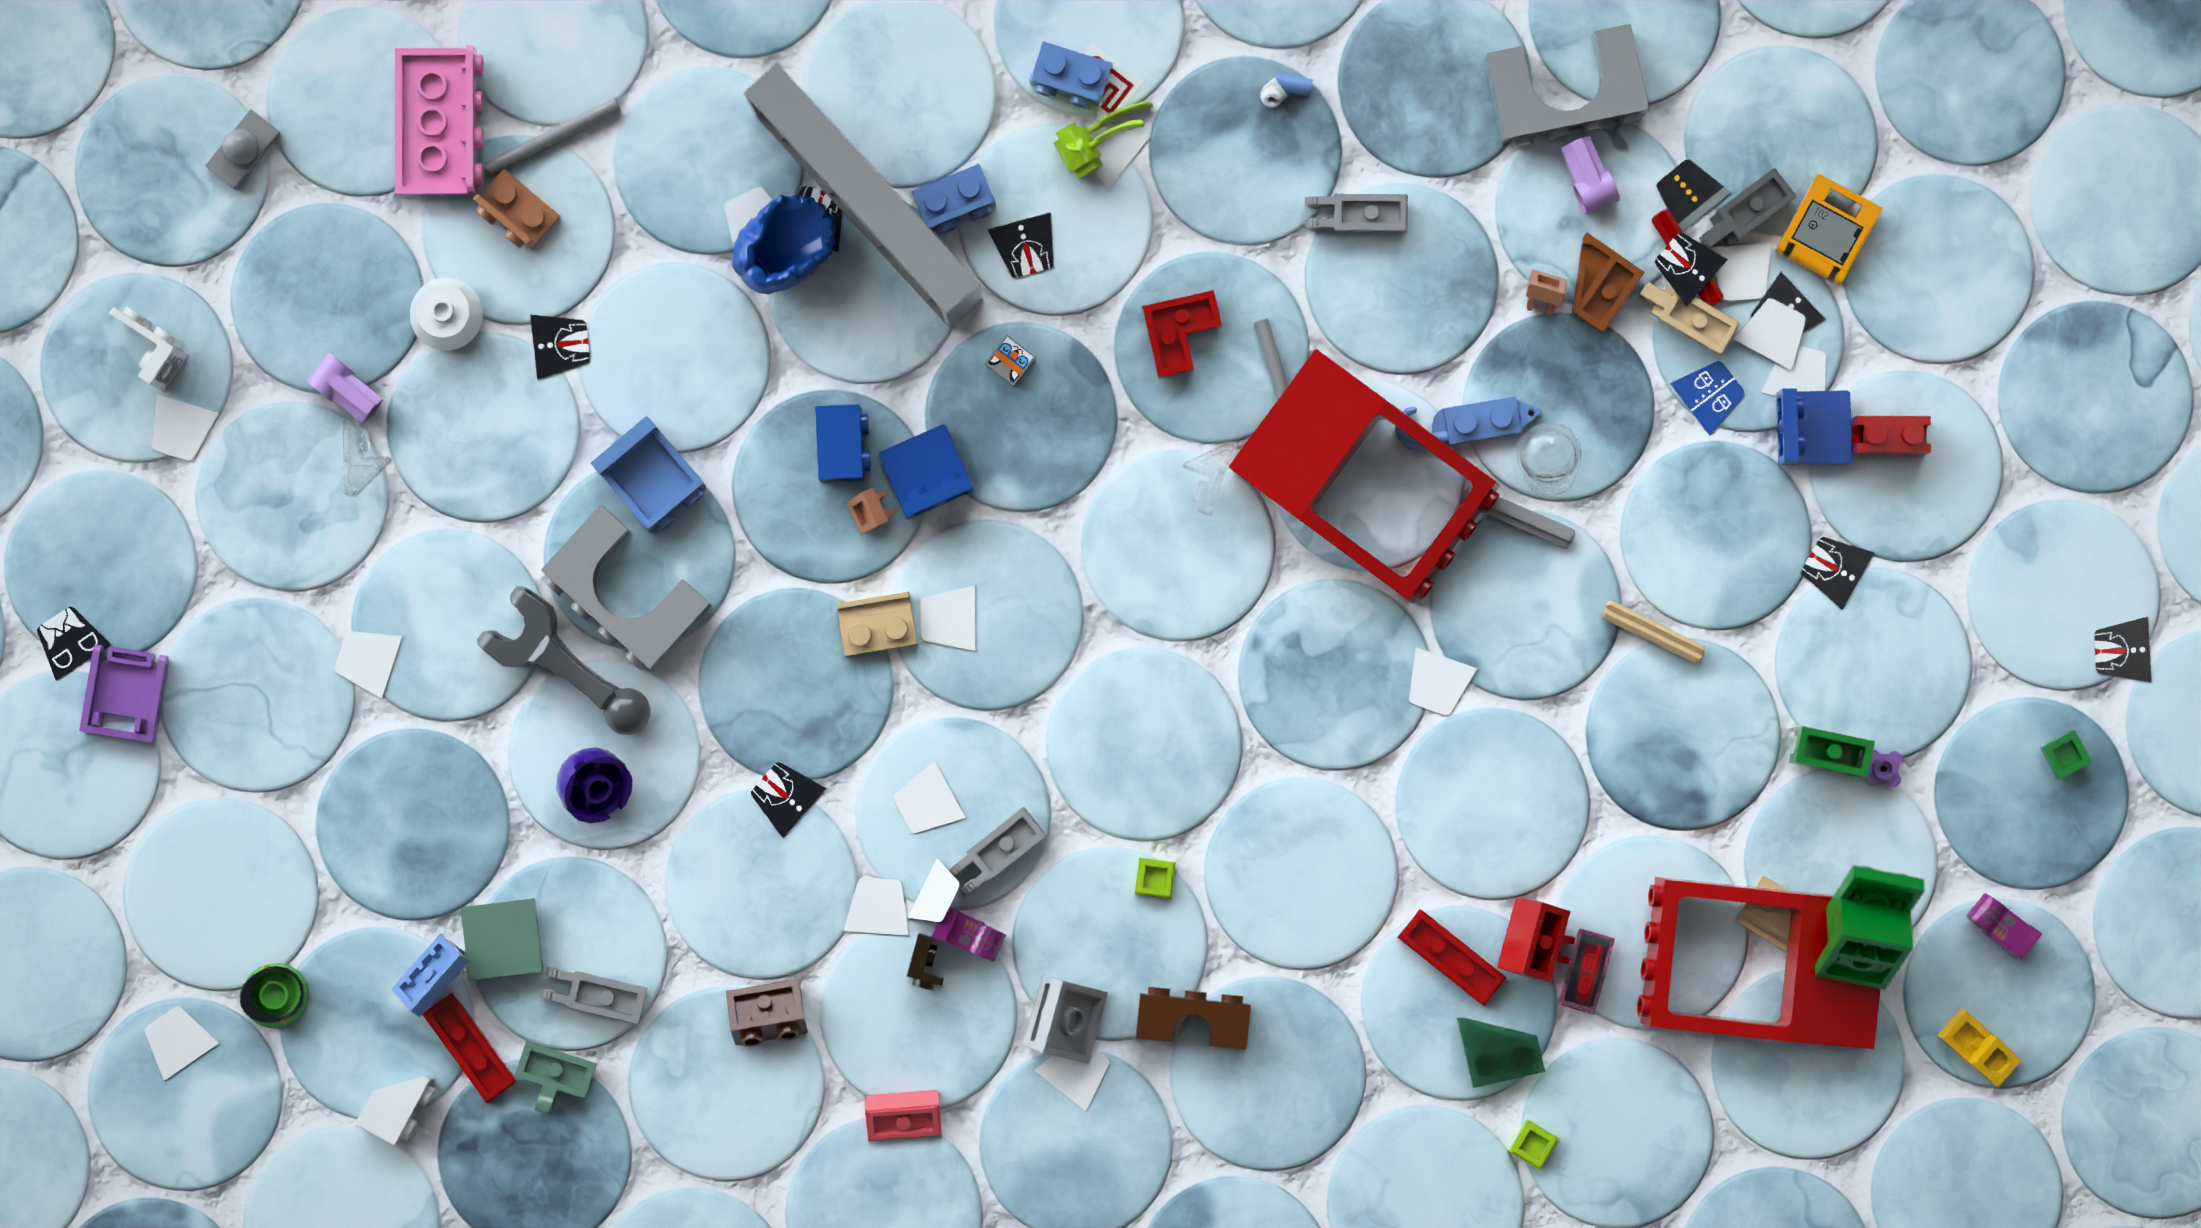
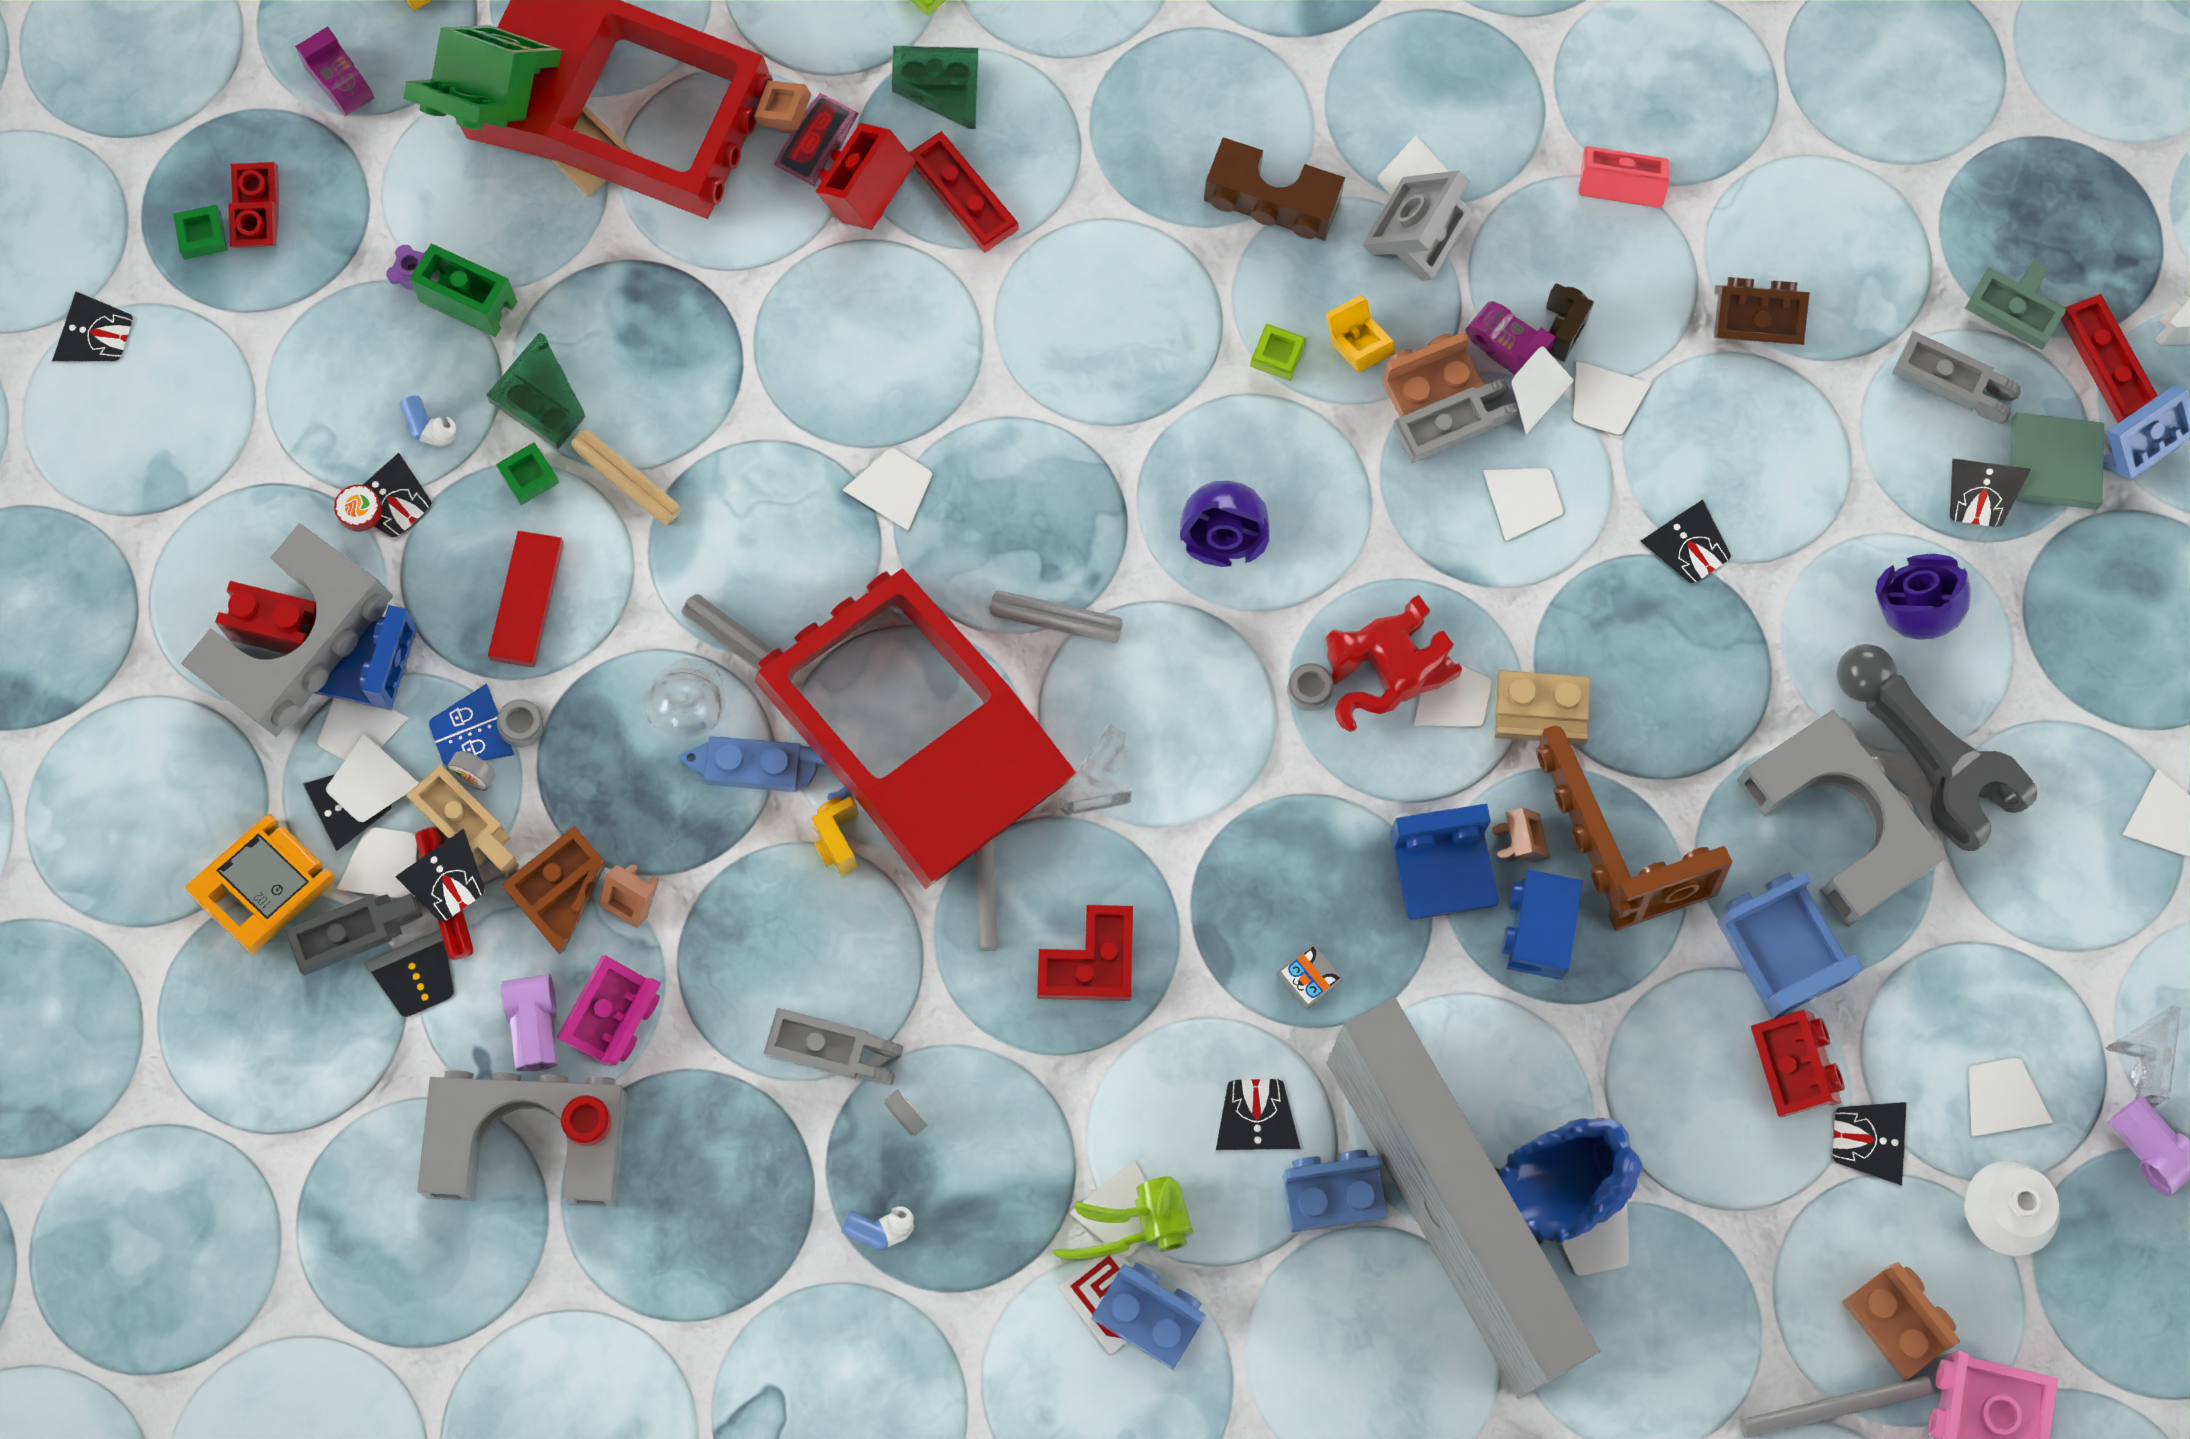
camera: 165 degrees left, 15 degrees down
none -> light grey arch [181,523,393,737]
none -> red slope [228,162,279,248]
none -> tile [334,484,382,532]
none -> arm [399,395,457,447]
none -> light grey tile [447,751,496,791]
none -> clear green wing [486,332,586,449]
none -> red tile [488,531,564,668]
none -> green plate [496,442,559,505]
none -> light grey tile [497,699,544,747]
none -> dark pink bracket [556,955,661,1066]
none -> red tile [561,1095,611,1146]
none -> nougat tile [754,80,811,134]
none -> yellow bracket [811,796,859,876]
none -> light grey tile [884,1089,928,1136]
none -> light grey axle [990,590,1122,643]
none -> dark purple cylinder [1180,480,1270,567]
none -> light grey tile [1287,663,1334,711]
none -> red animal [1325,595,1462,732]
none -> yellow bracket [1326,295,1396,373]
none -> nougat bracket [1382,332,1484,417]
none -> dark orange bracket [1536,726,1732,931]
none -> red bracket [1751,1009,1845,1118]
none -> black sticker [1950,458,2032,527]
none -> white sticker [1968,1058,2053,1137]

